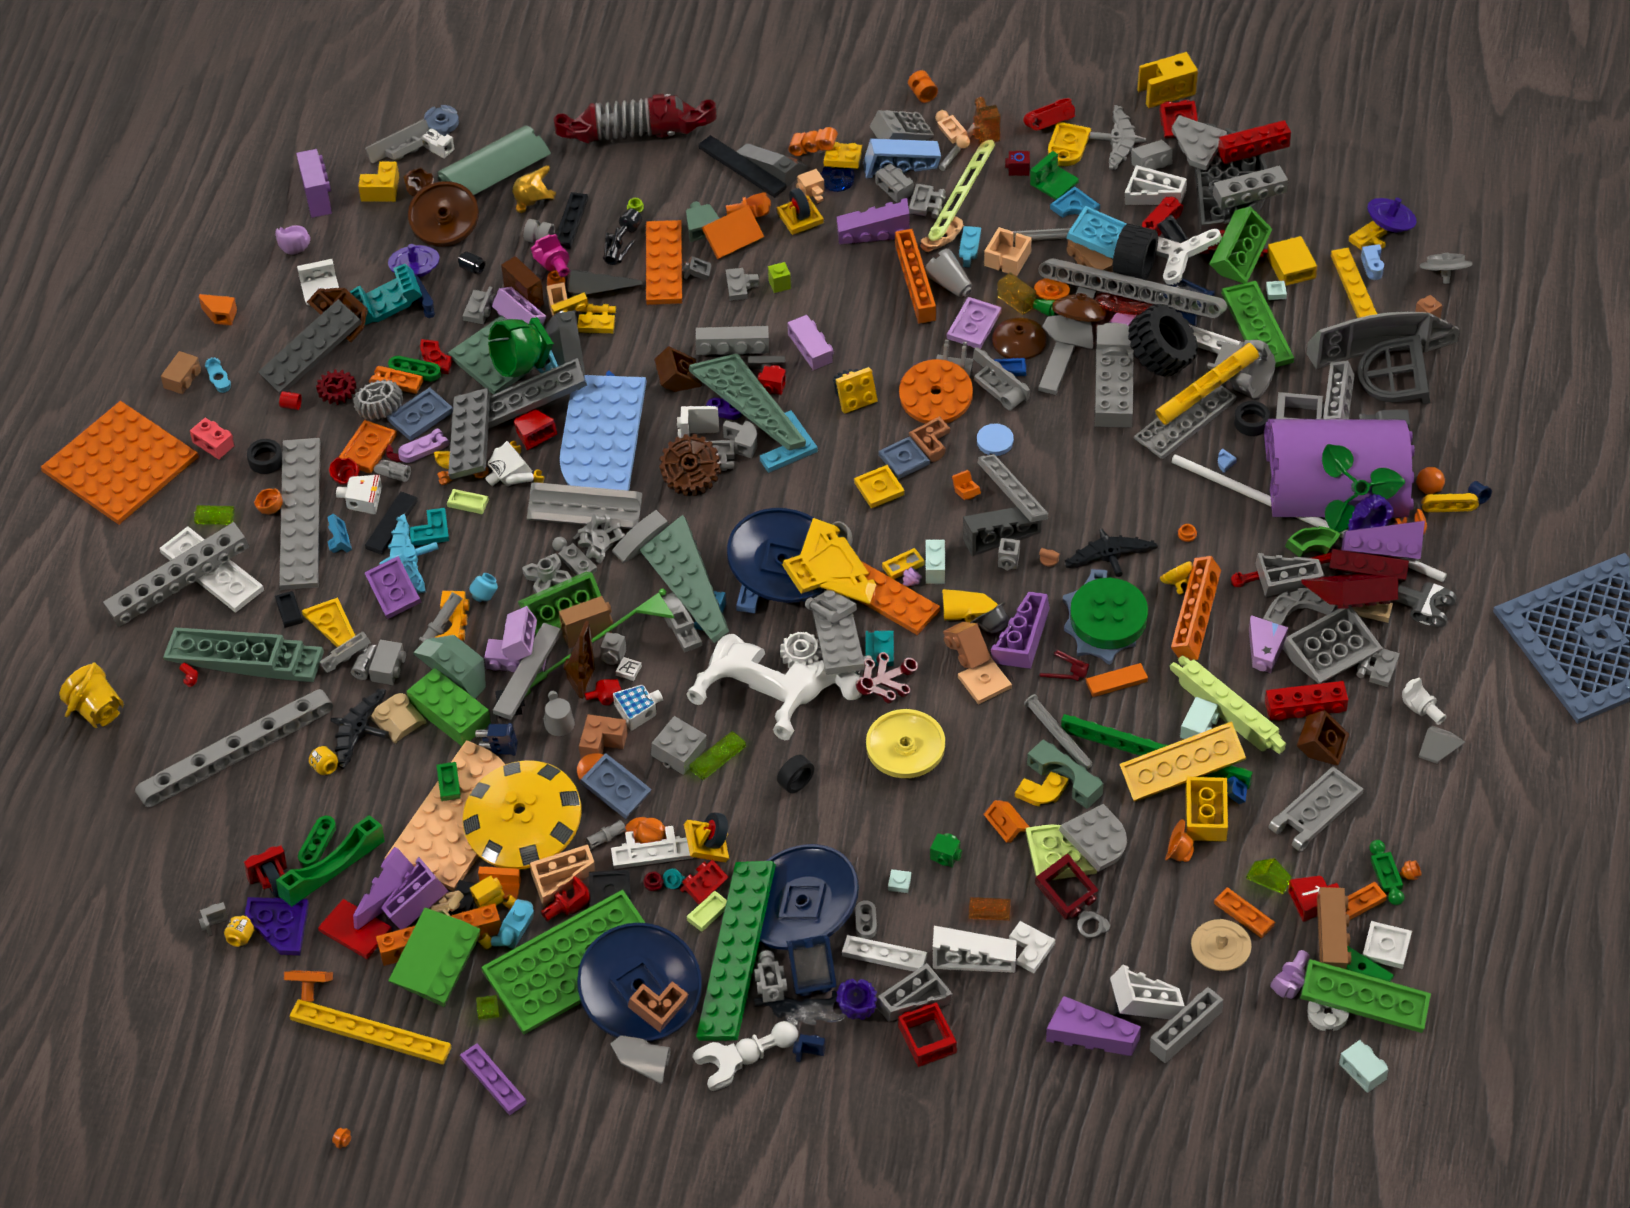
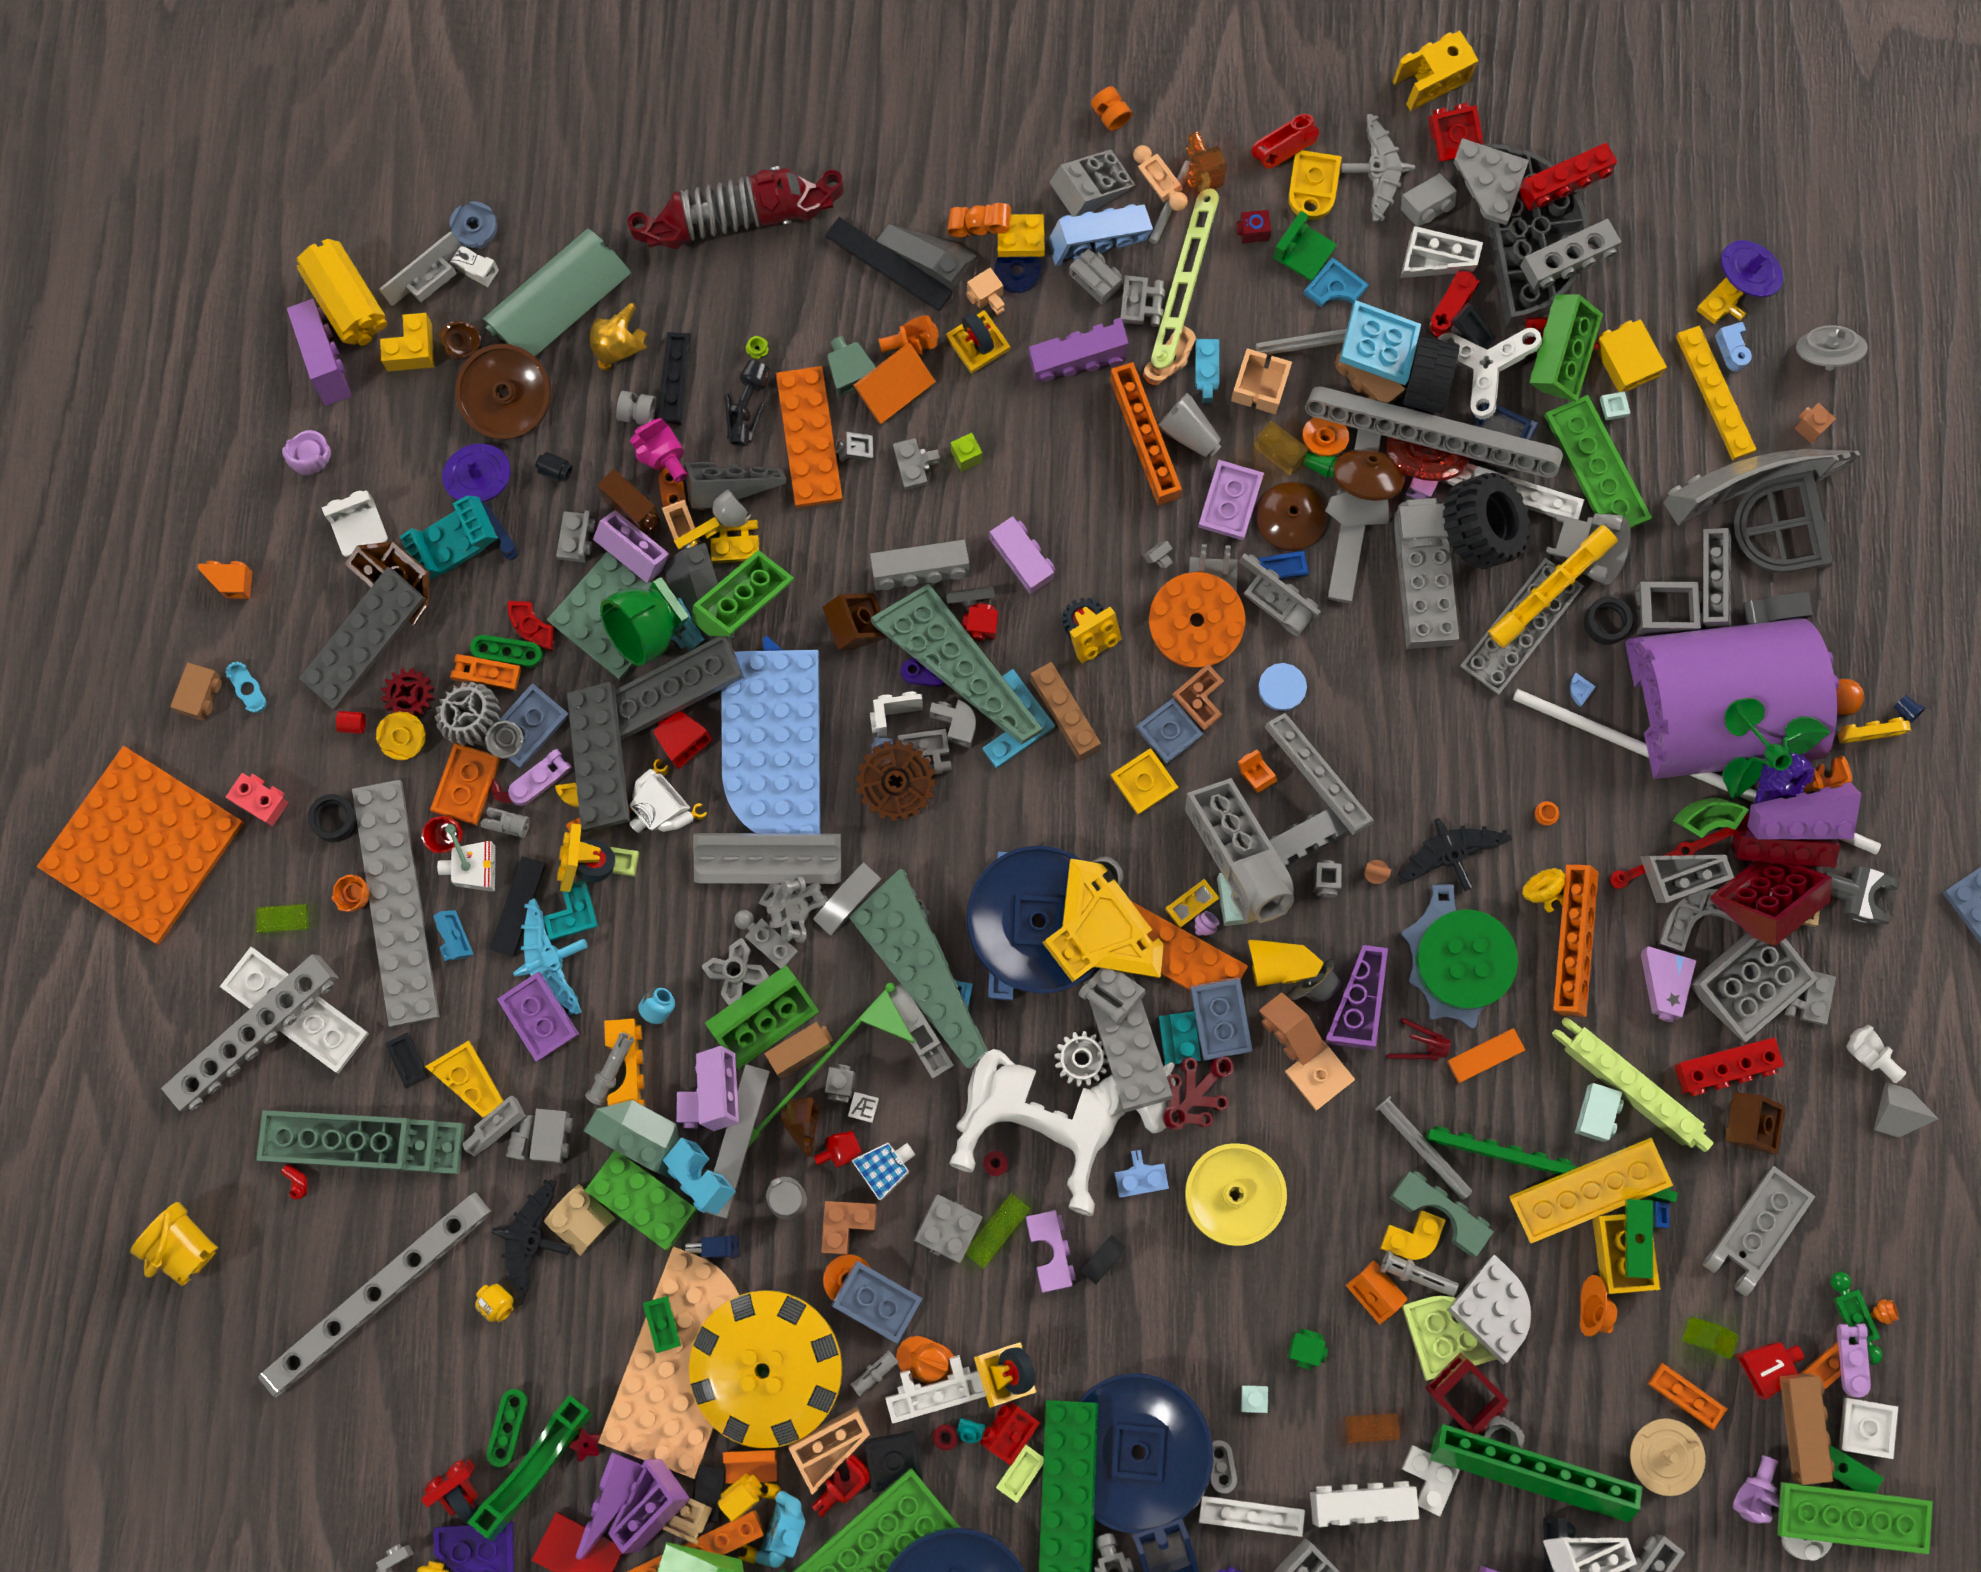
camera: 10 degrees left, 25 degrees up
none -> yellow brick [297,239,388,346]
none -> yellow tile [376,711,426,760]
none -> sand green hinge [445,824,471,871]
none -> light grey hair [485,720,524,759]
none -> plate [557,823,616,892]
none -> dark red plate [568,1428,600,1462]
none -> medium azure arch [663,1137,736,1215]
none -> bright green slope [691,550,794,636]
none -> light grey hair [712,489,751,527]
none -> dark red plate [983,1151,1008,1176]
none -> lavender arch [1026,1210,1076,1293]
none -> medium nougat brick [1030,662,1101,761]
none -> light blue plate [1114,1150,1169,1198]
none -> light grey tile [1142,541,1173,569]
none -> light grey brick [1185,778,1294,924]
none -> sand blue plate [1190,977,1252,1060]
none -> light grey pin [1380,1251,1459,1297]
none -> green brick [1430,1424,1642,1522]
none -> green tile [1625,1199,1653,1279]
none -> lavender plate [1837,1324,1871,1397]

